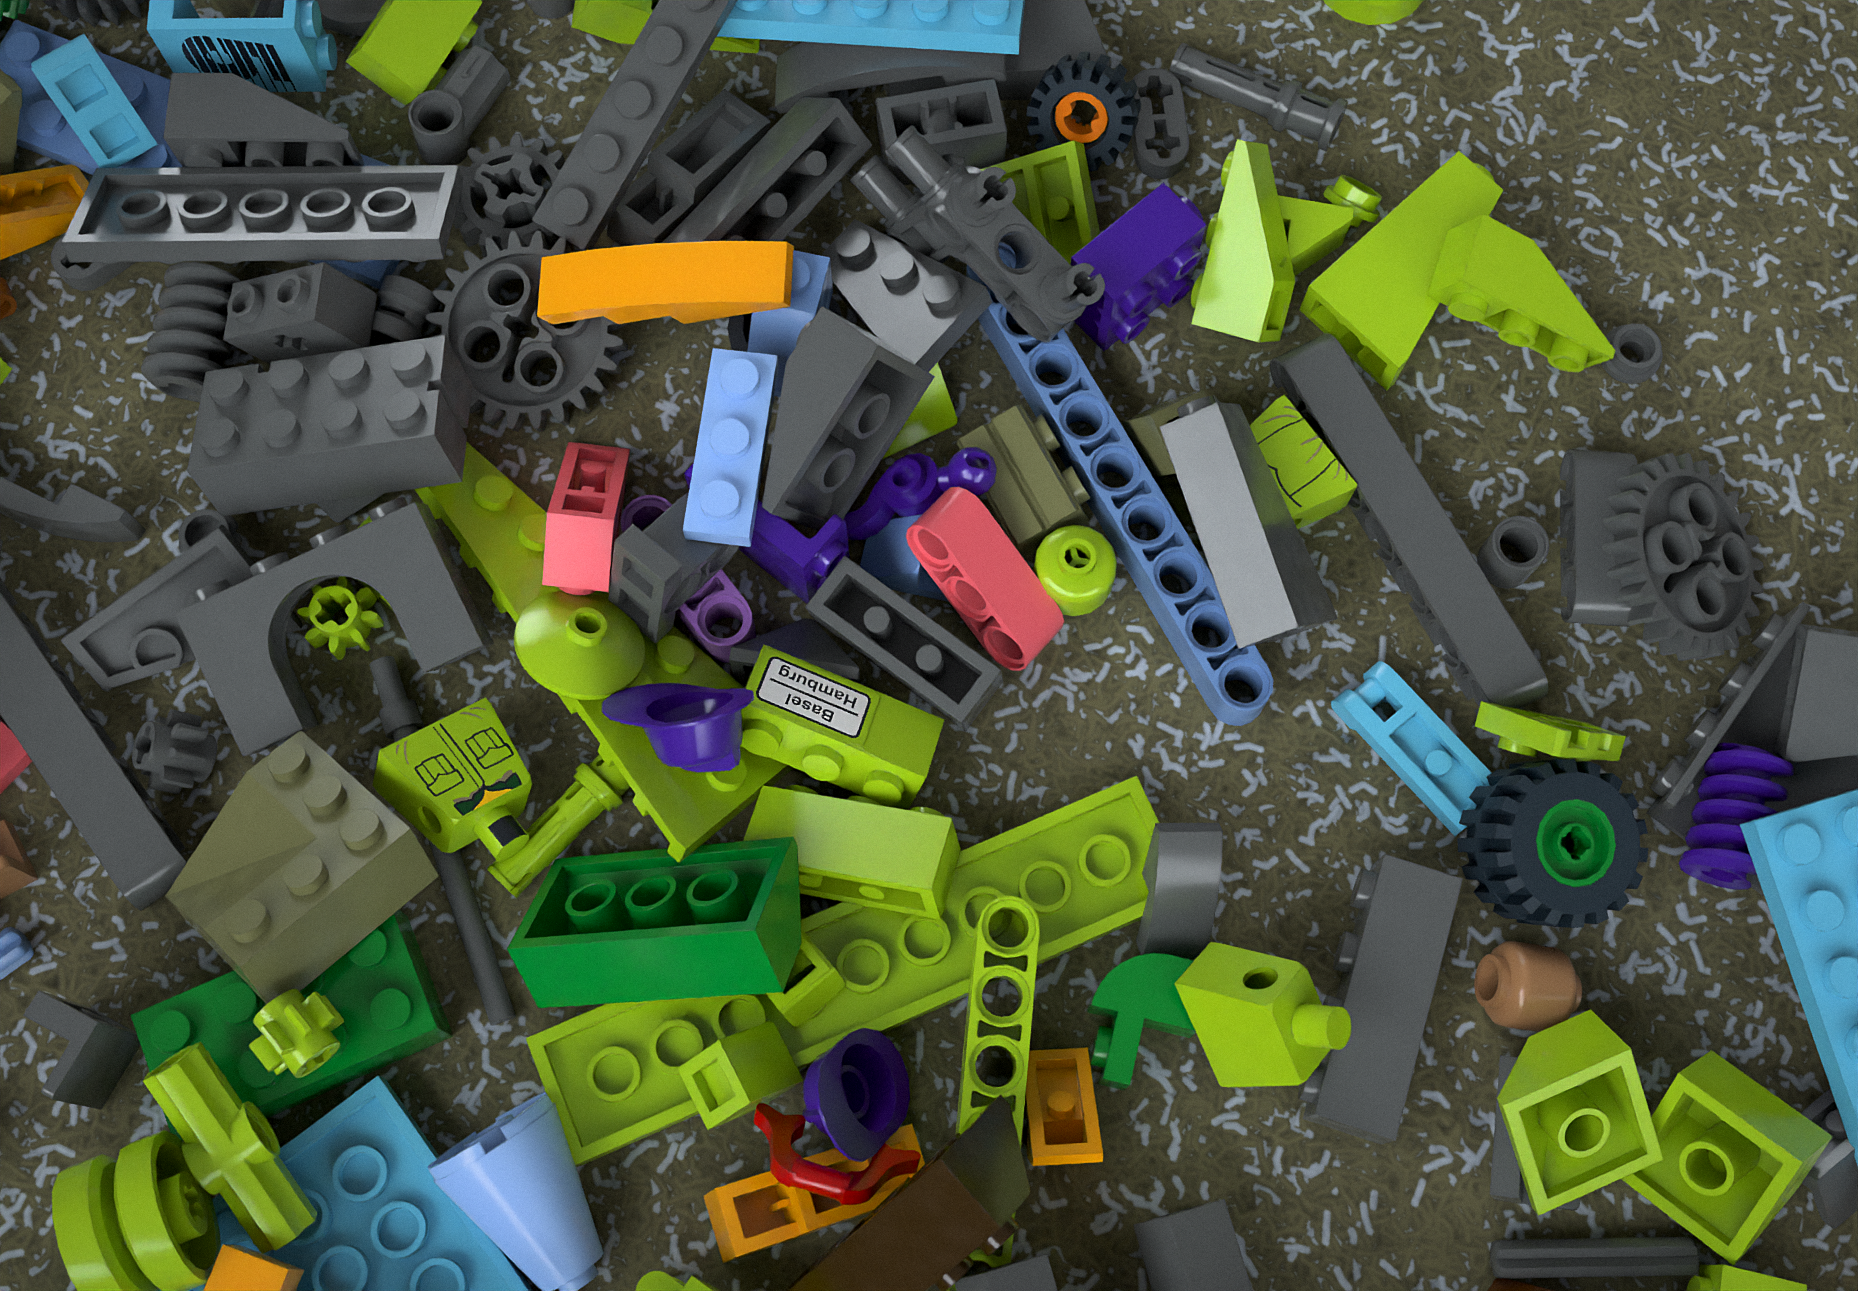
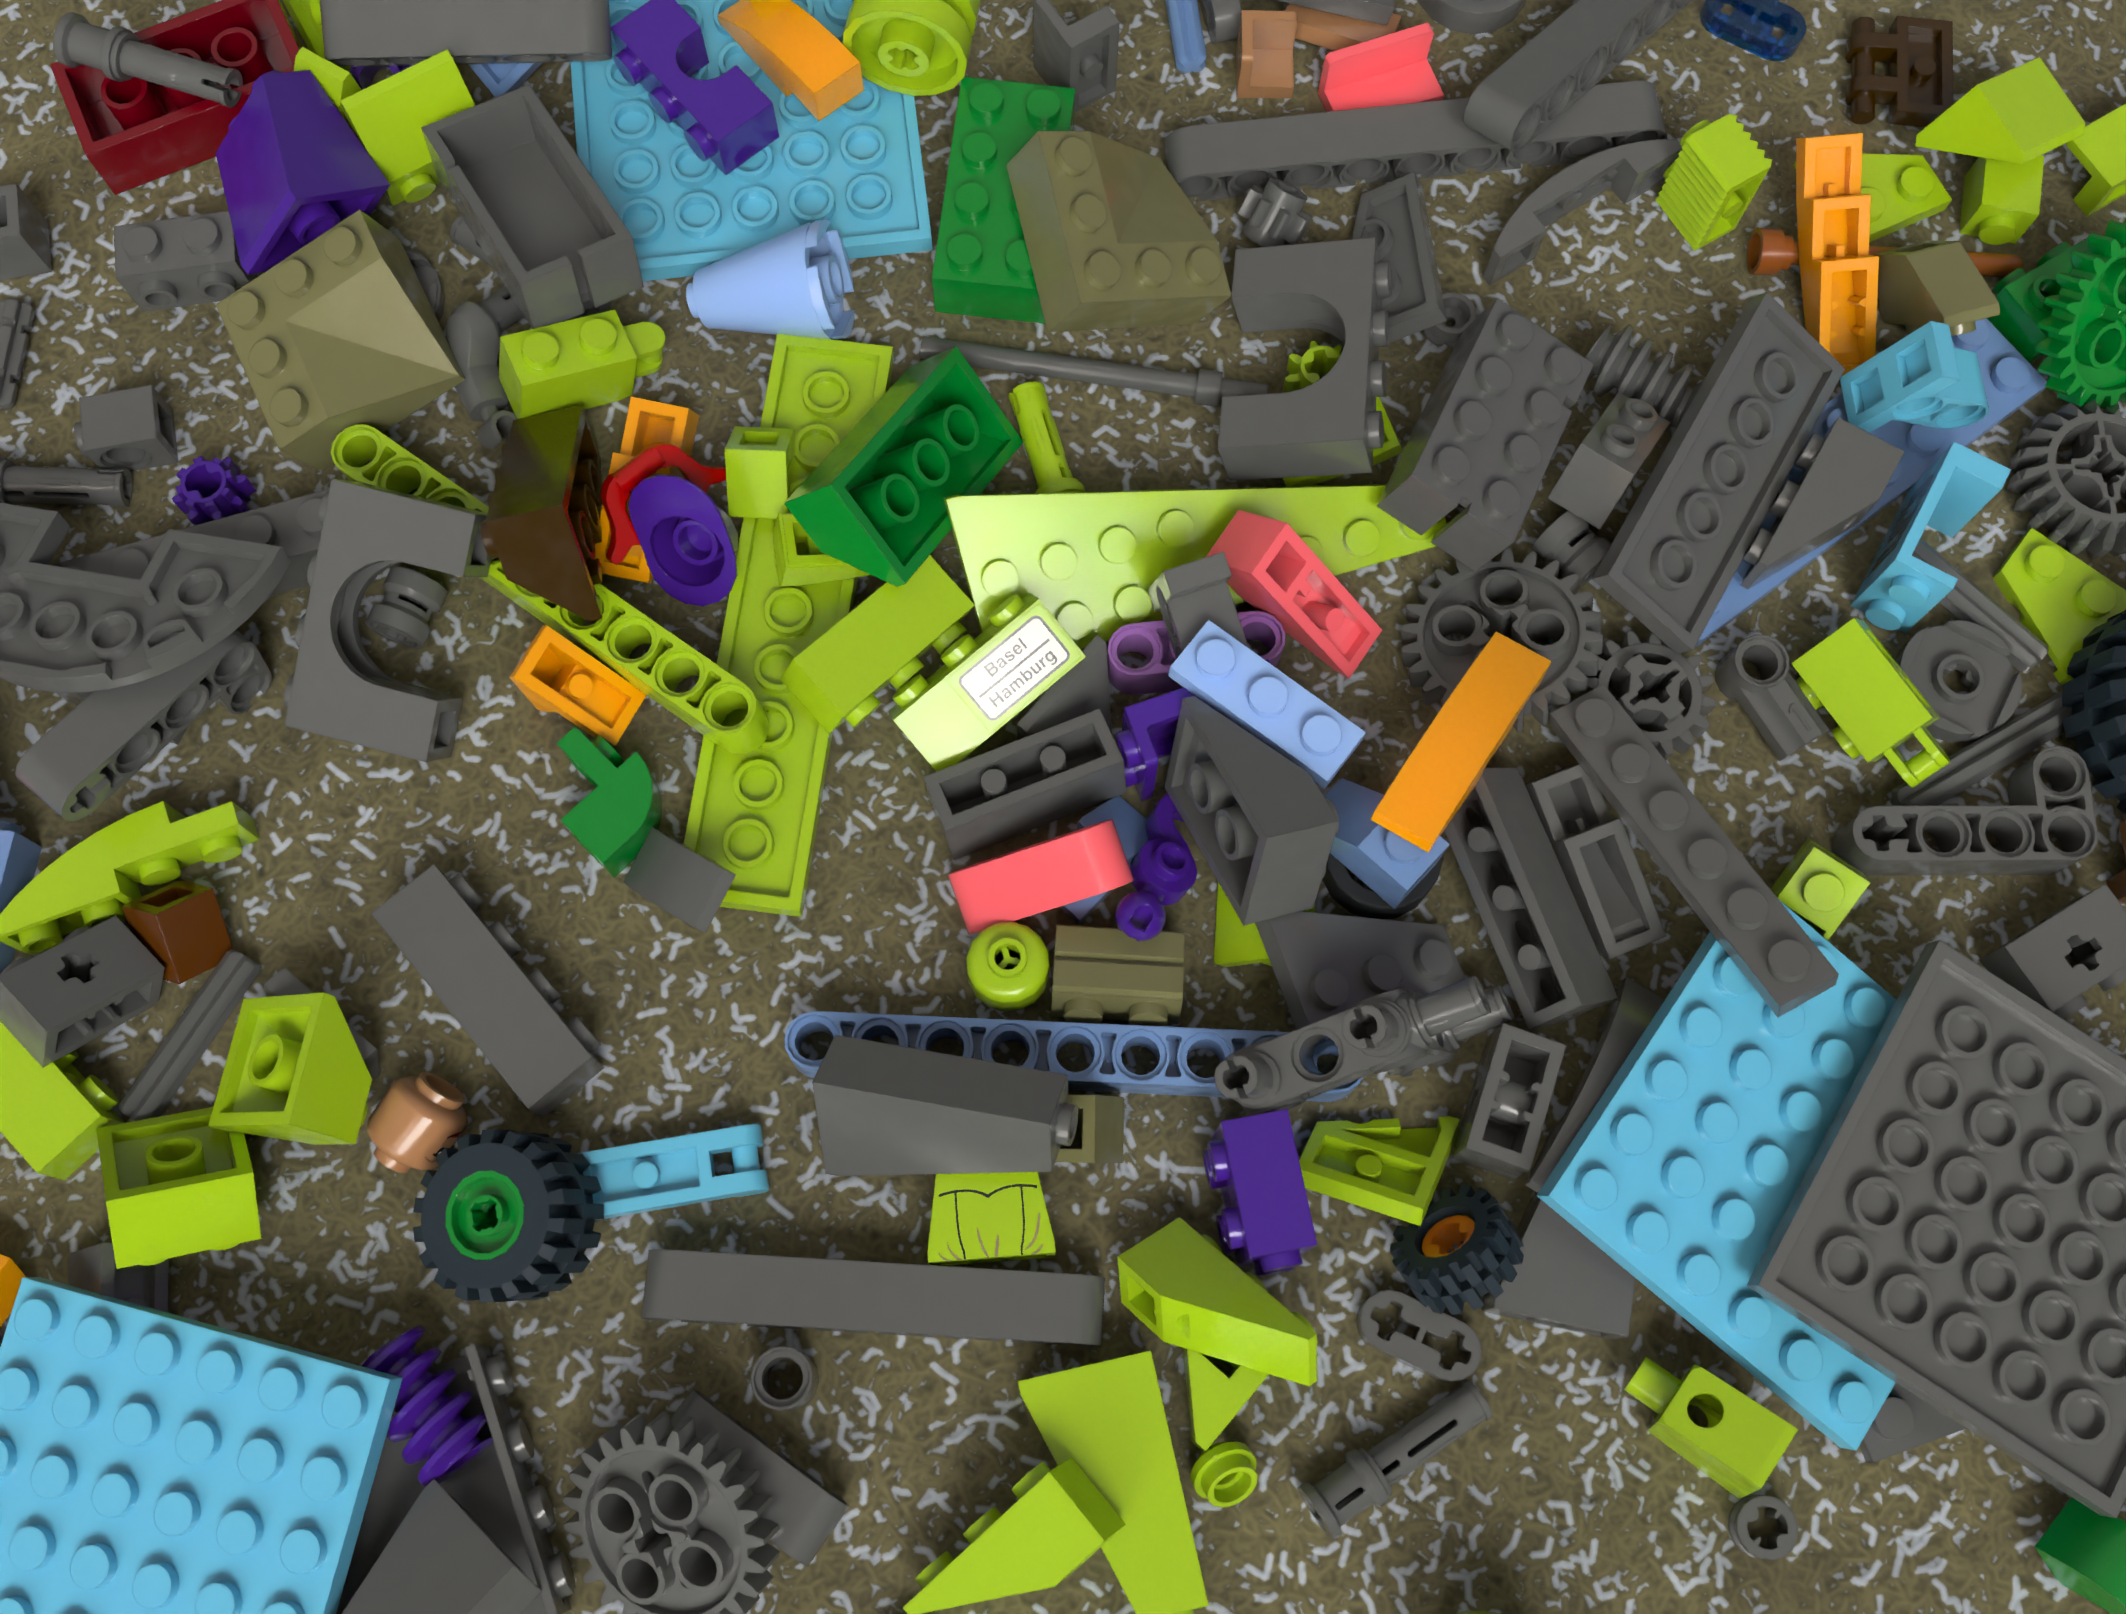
camera: 120 degrees right, 0 degrees up
lime piece [143,1041,317,1254] -> none
lime gear [249,989,344,1078] -> none
lime torso [372,697,532,862] -> none
lime dish [514,591,645,700] -> none
dark purple piece [602,683,754,772] -> none
lime torso [1174,942,1351,1087] -> none
lime wing [1475,701,1626,762] -> none

